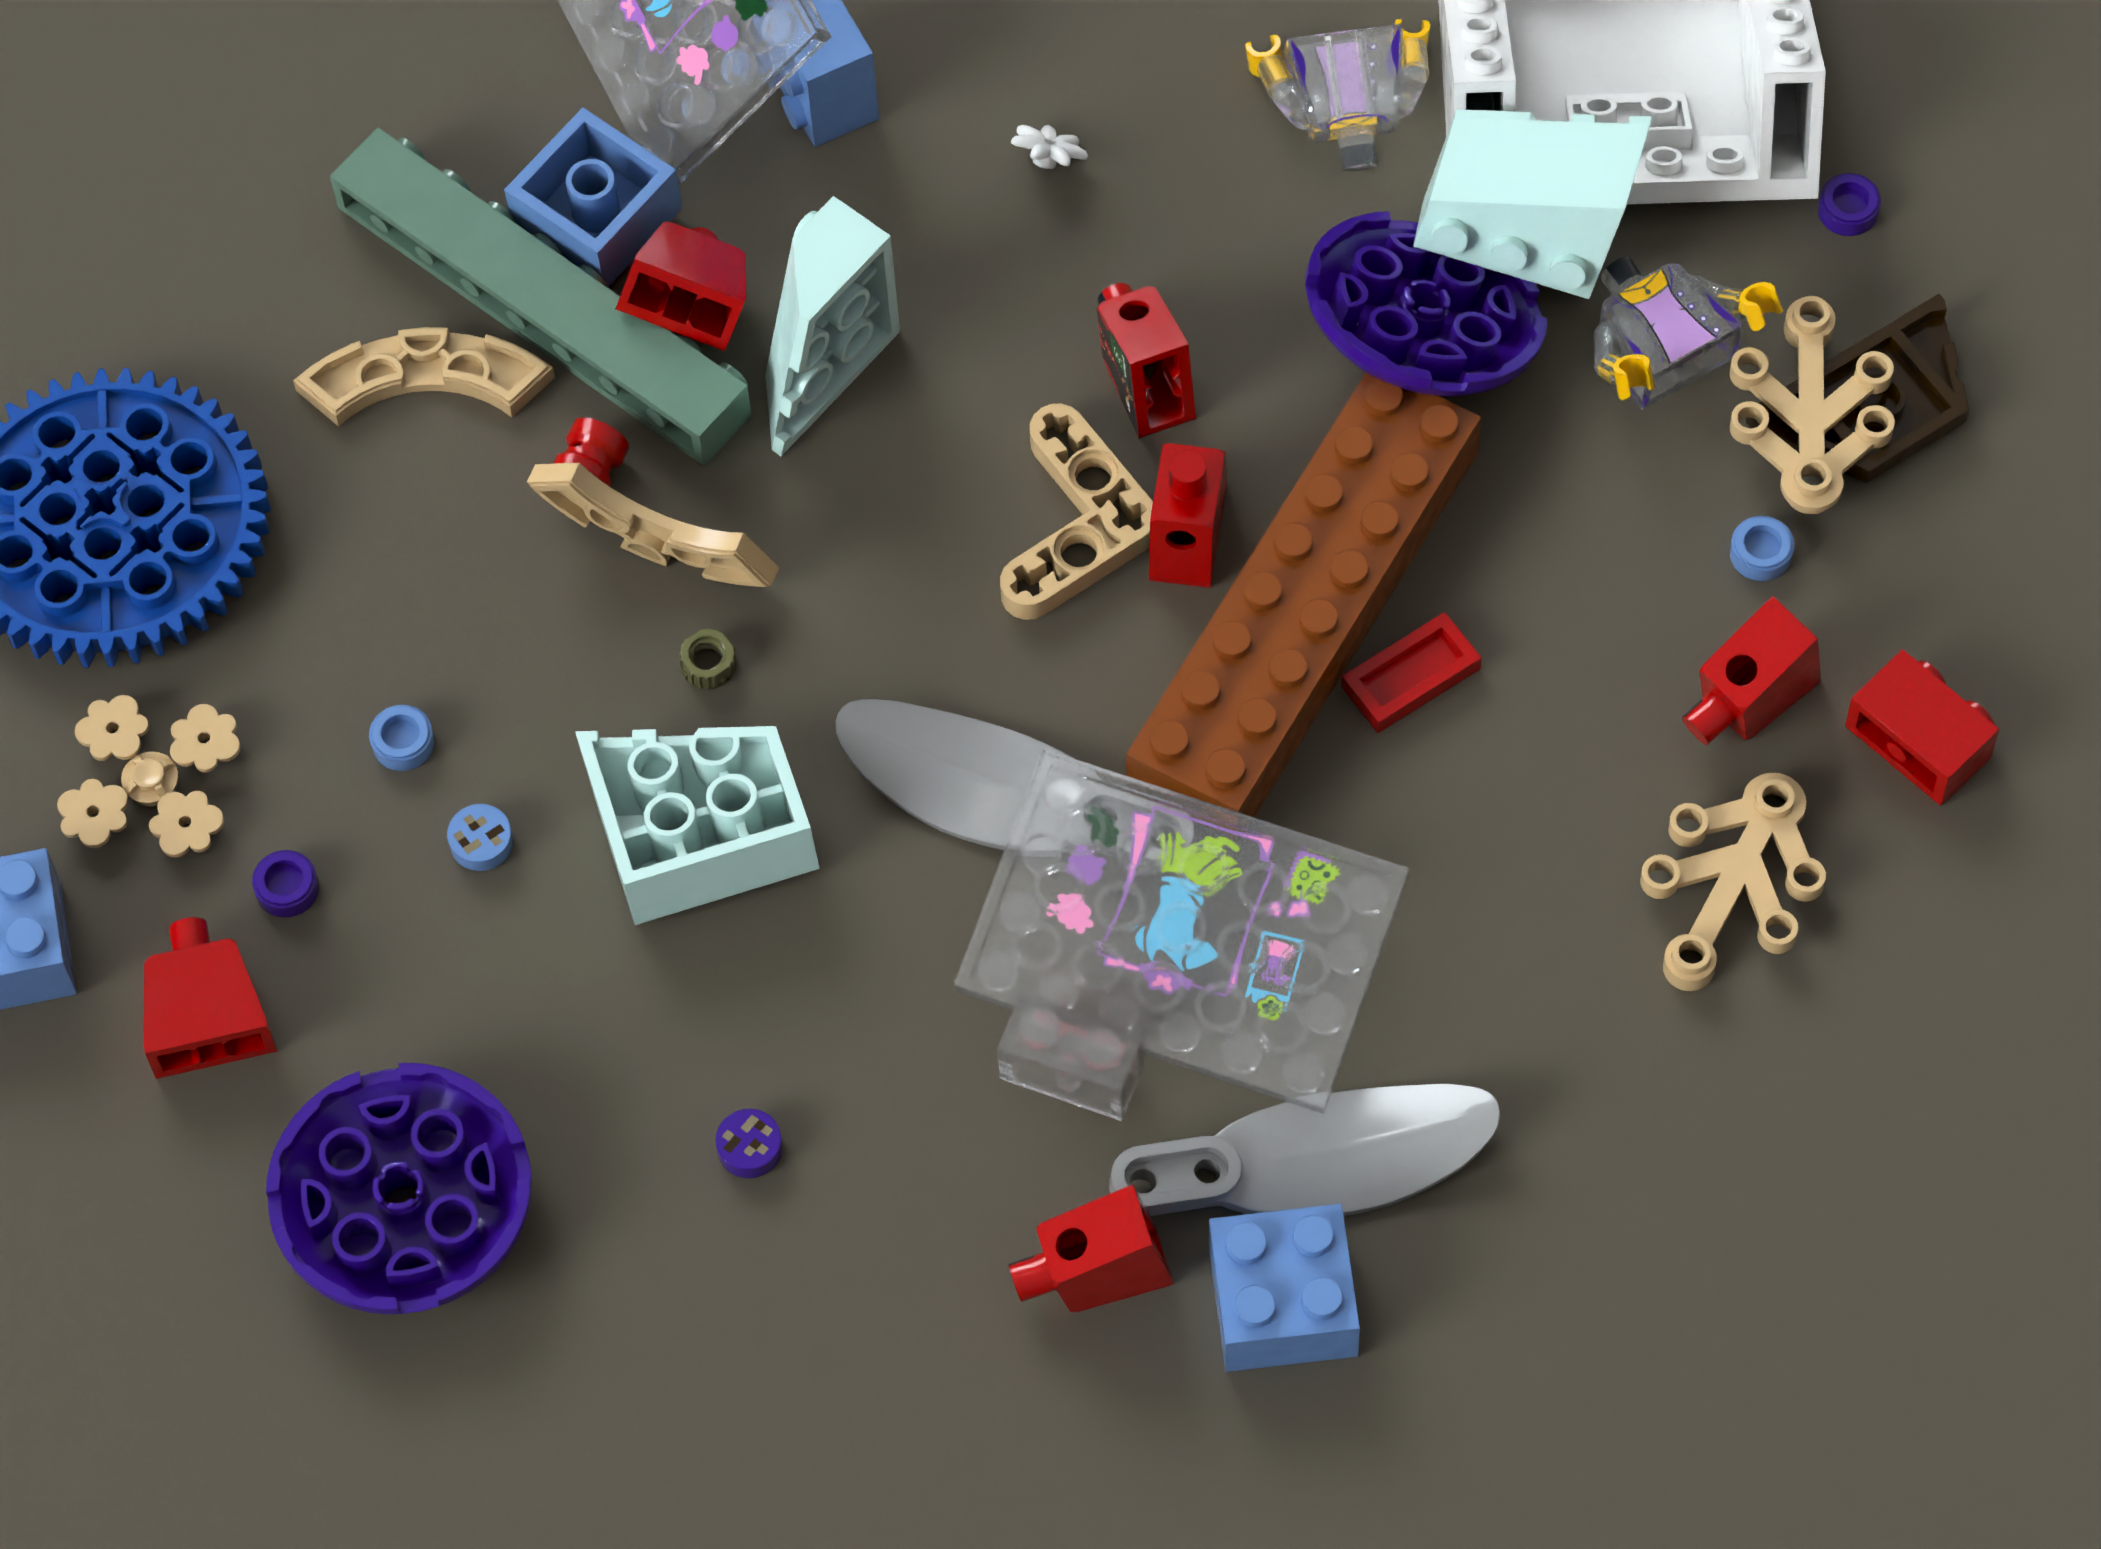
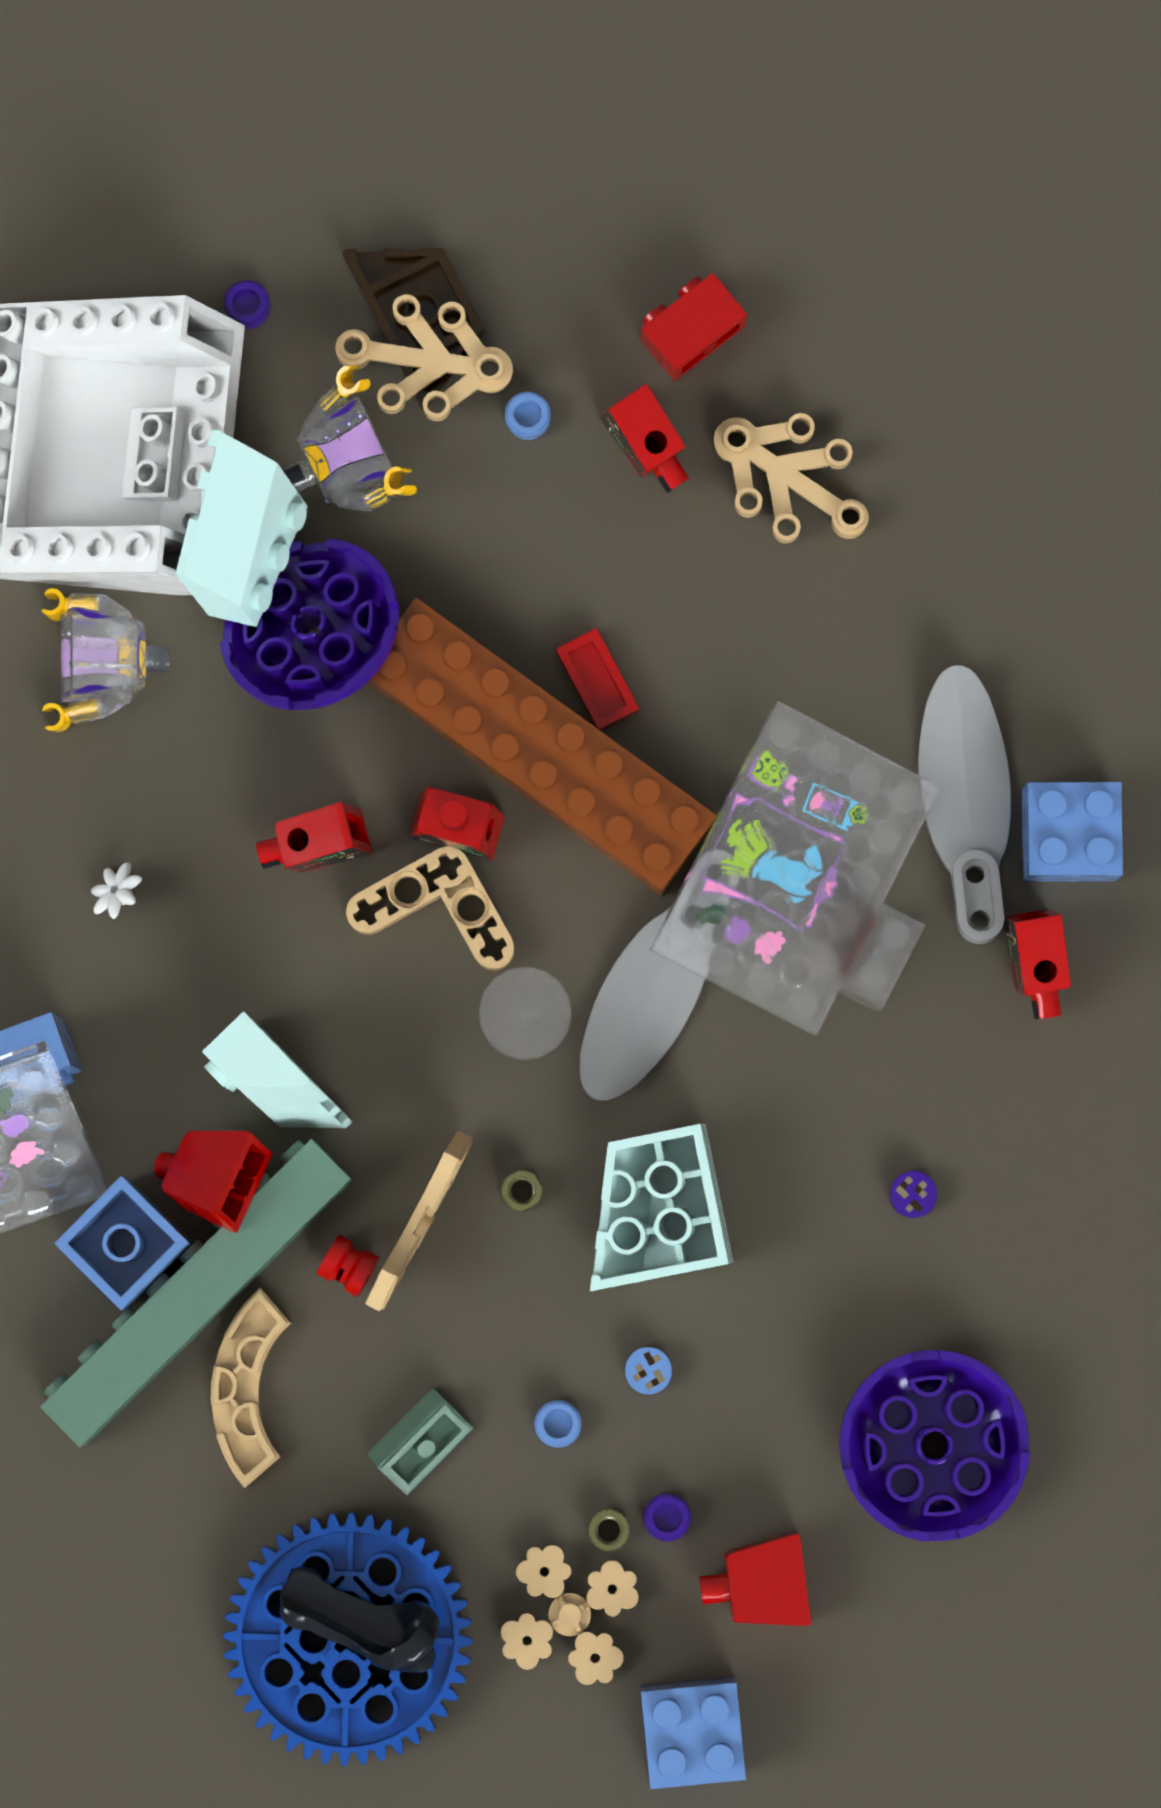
camera: 85 degrees left, 20 degrees up
none -> black hair [280,1566,440,1673]
none -> sand green slope [368,1388,474,1495]
none -> clear tile [479,967,572,1060]
none -> olive axle [588,1509,630,1552]

